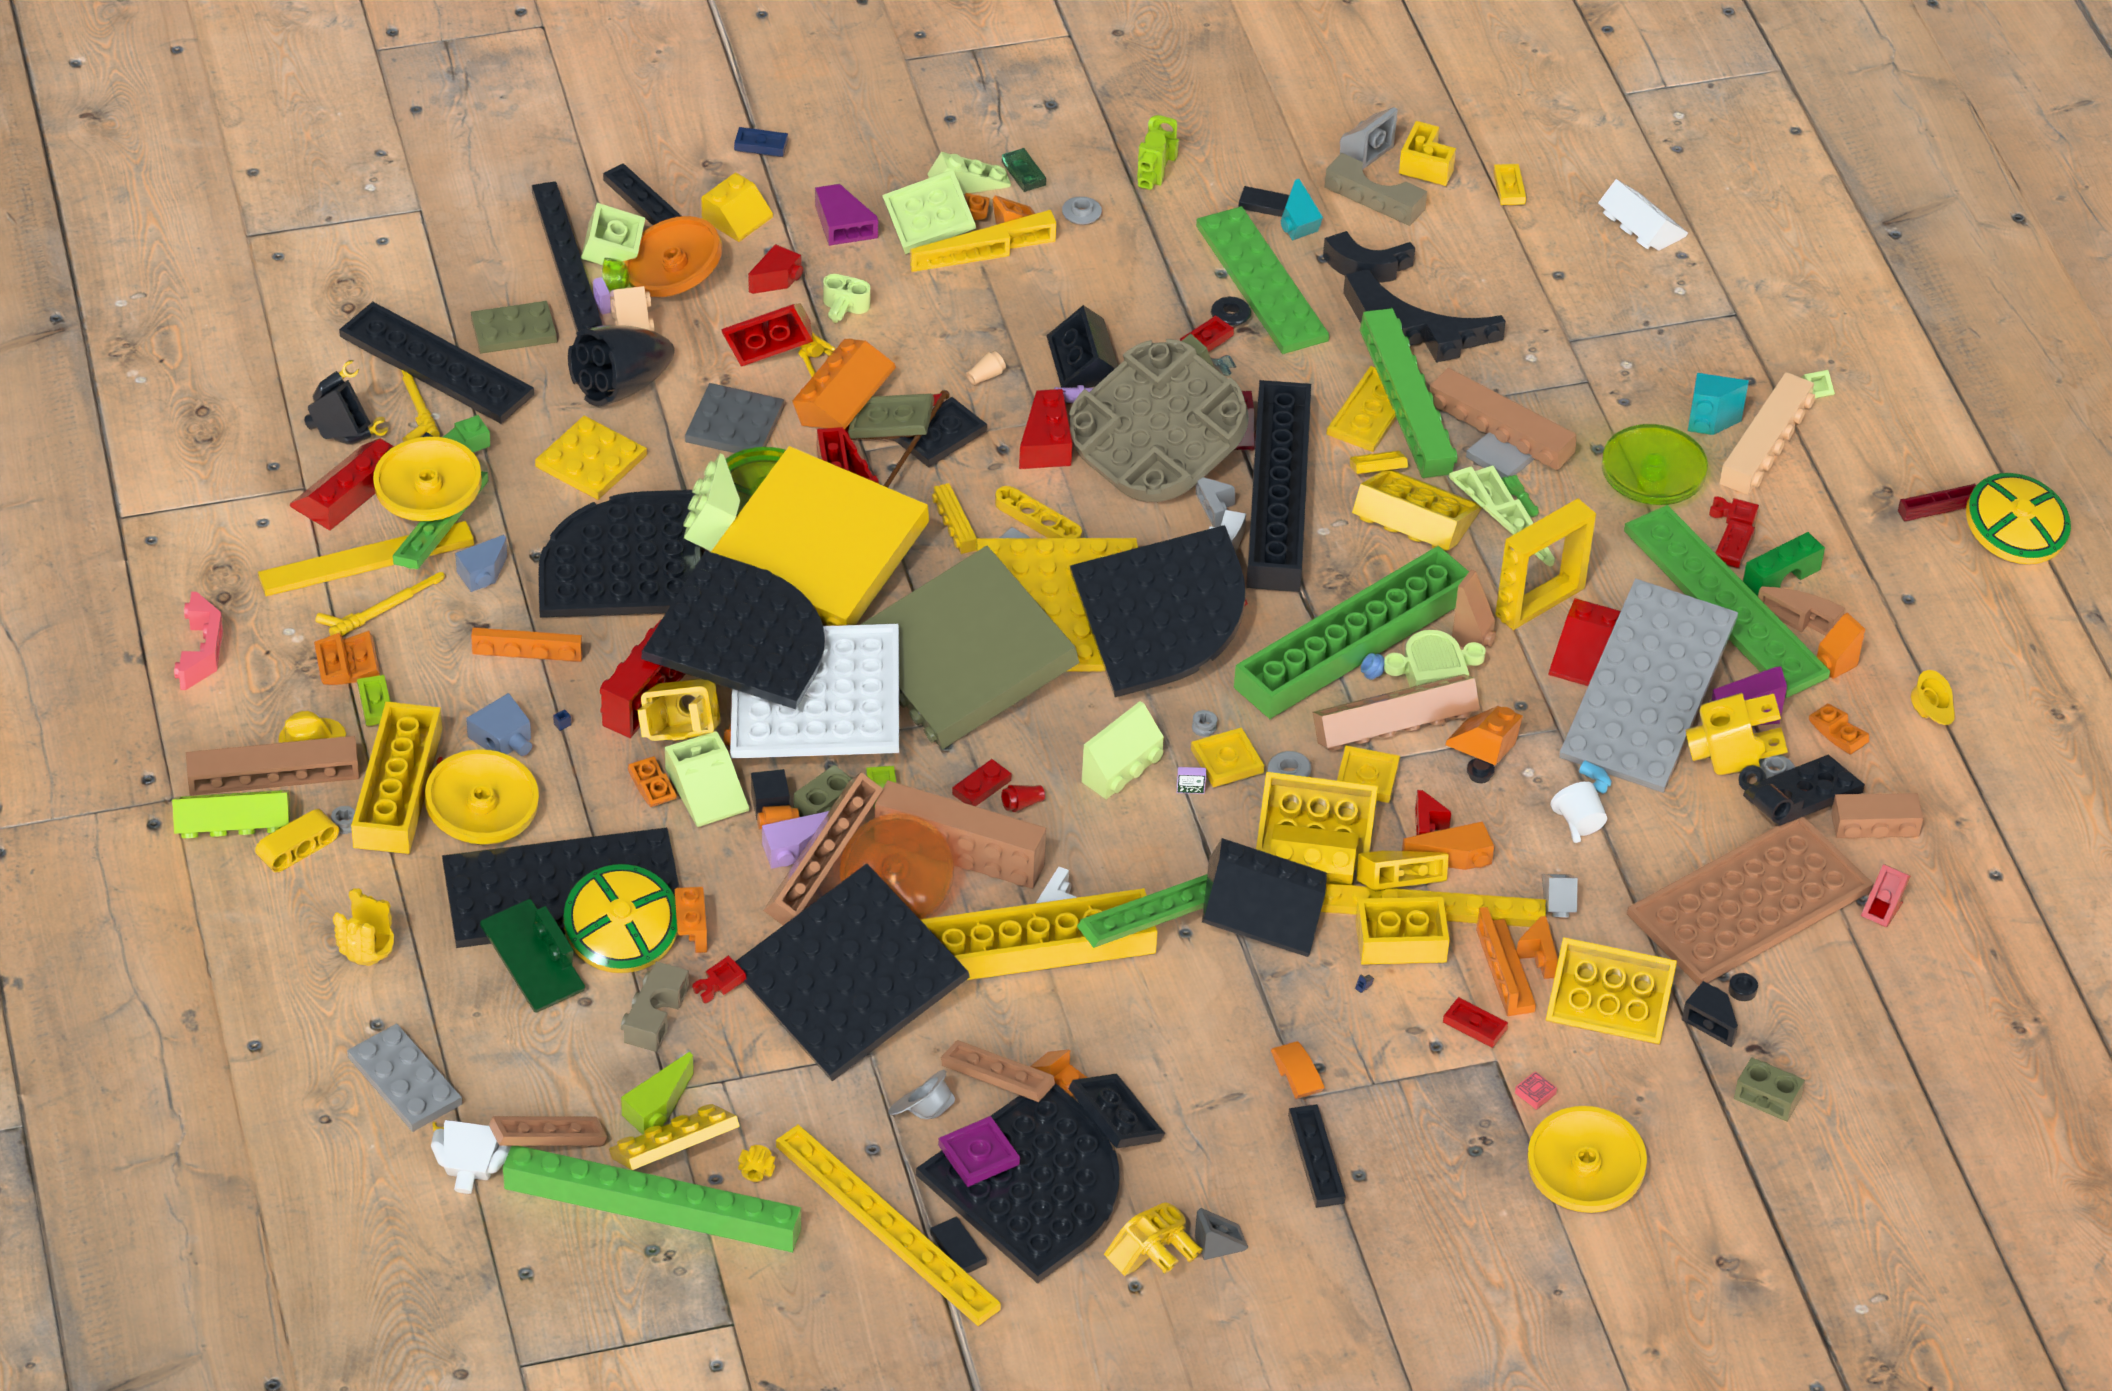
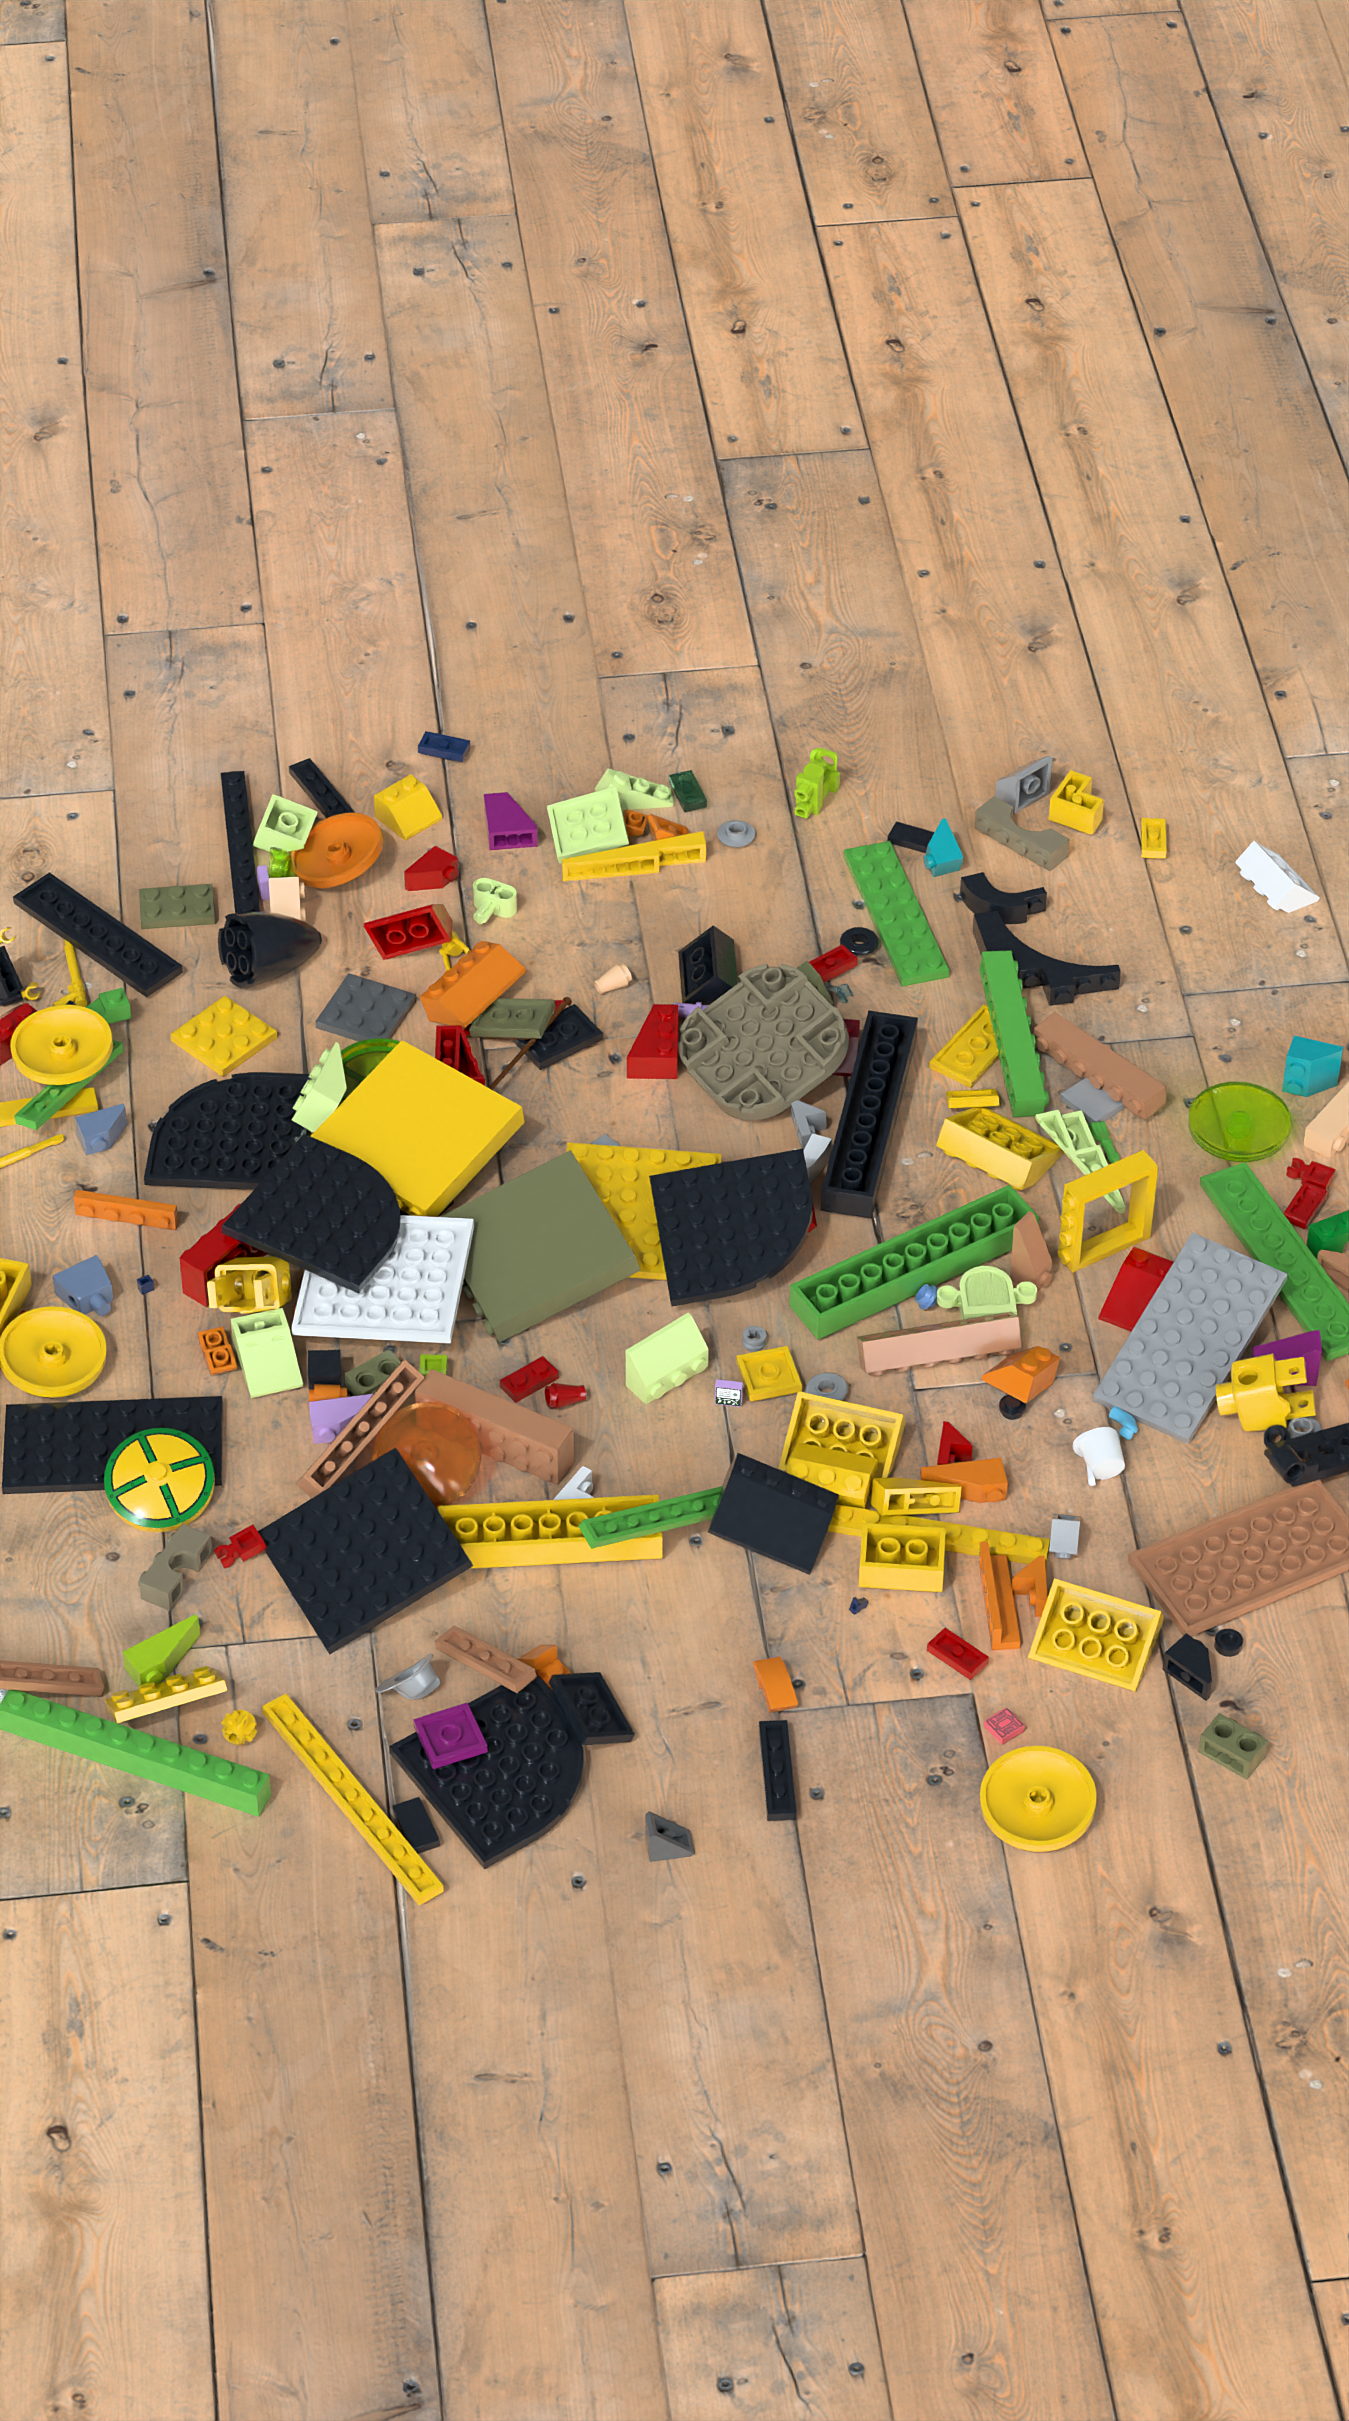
camera: 10 degrees right, 0 degrees up
dark green bracket [480,899,585,1013] -> none
orange bracket [675,887,707,953] -> none
yellow piece [931,483,977,554] -> none
yellow beam [995,486,1082,538] -> none
yellow piece [1104,1202,1203,1276] -> none
yellow plate [1337,746,1400,803] -> none

